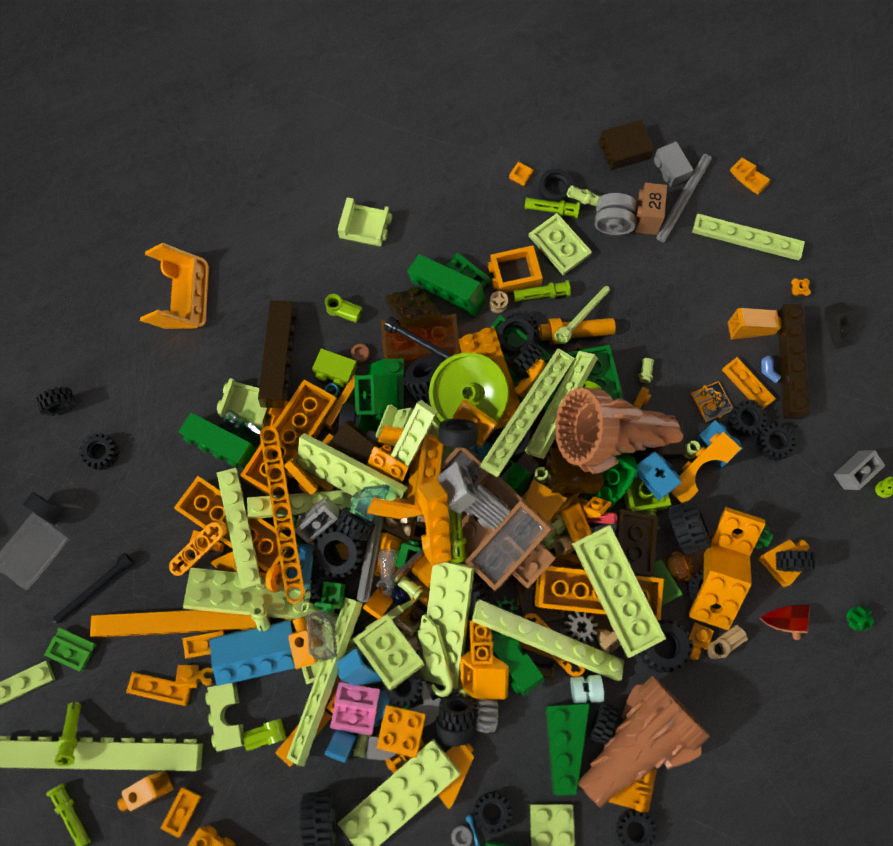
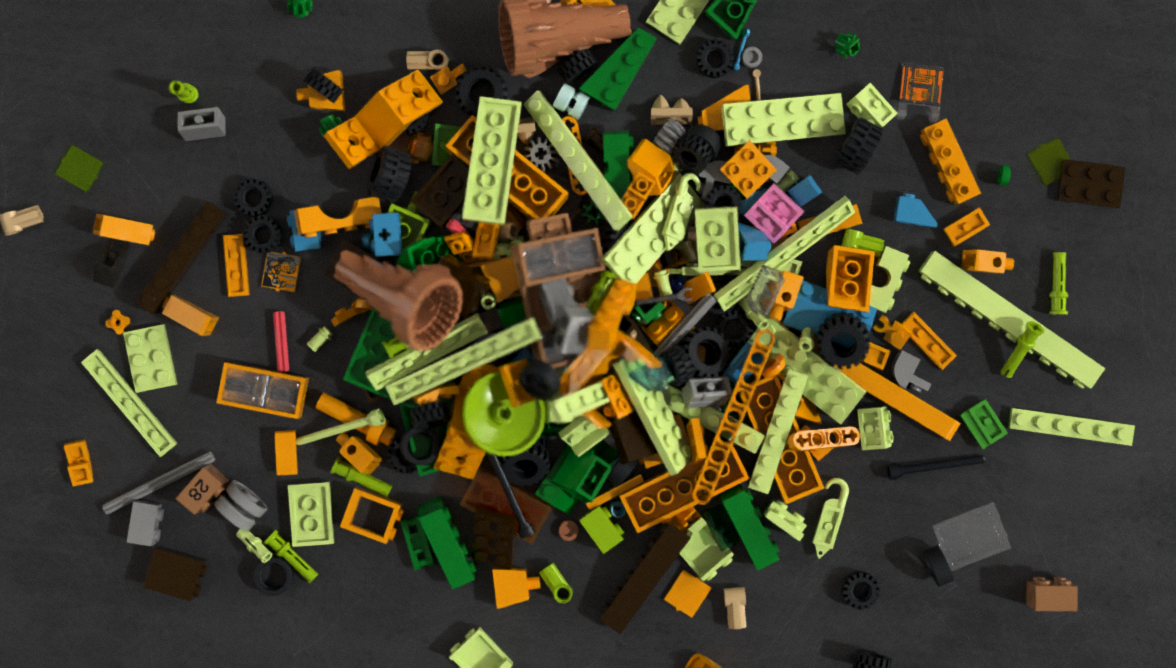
camera: 150 degrees left, 15 degrees up
green bracket [315,582,345,612] -> none
clear cone [378,549,398,580] -> none
tan wheel [489,291,508,314] -> none
light orange tile [509,162,533,186] -> none
yellowish green pin [683,441,700,459] -> none
shield [760,605,810,640] -> none
medium blue arm [761,356,782,383] -> none
none -> light orange slope [92,214,155,245]
none -> yellowish green plate [123,324,177,393]
none -> clear brick [216,362,309,419]
none -> coral axle [273,311,289,372]
none -> light orange slope [275,430,298,476]
none -> light orange torso [336,432,384,474]
none -> light orange torso [492,567,541,609]
none -> tan tile [651,94,693,125]
none -> light orange piece [664,569,711,618]
none -> tan piece [724,587,746,629]
none -> tan hinge [752,69,761,101]
none -> yellowish green plate [762,499,807,541]
none -> yellowish green plate [812,478,849,559]
none -> black tyre [817,312,870,369]
none -> light orange slope [826,245,875,313]
none -> yellowish green bracket [857,406,893,450]
none -> light grey brick [891,350,931,392]
none -> dark azure slope [893,193,937,228]

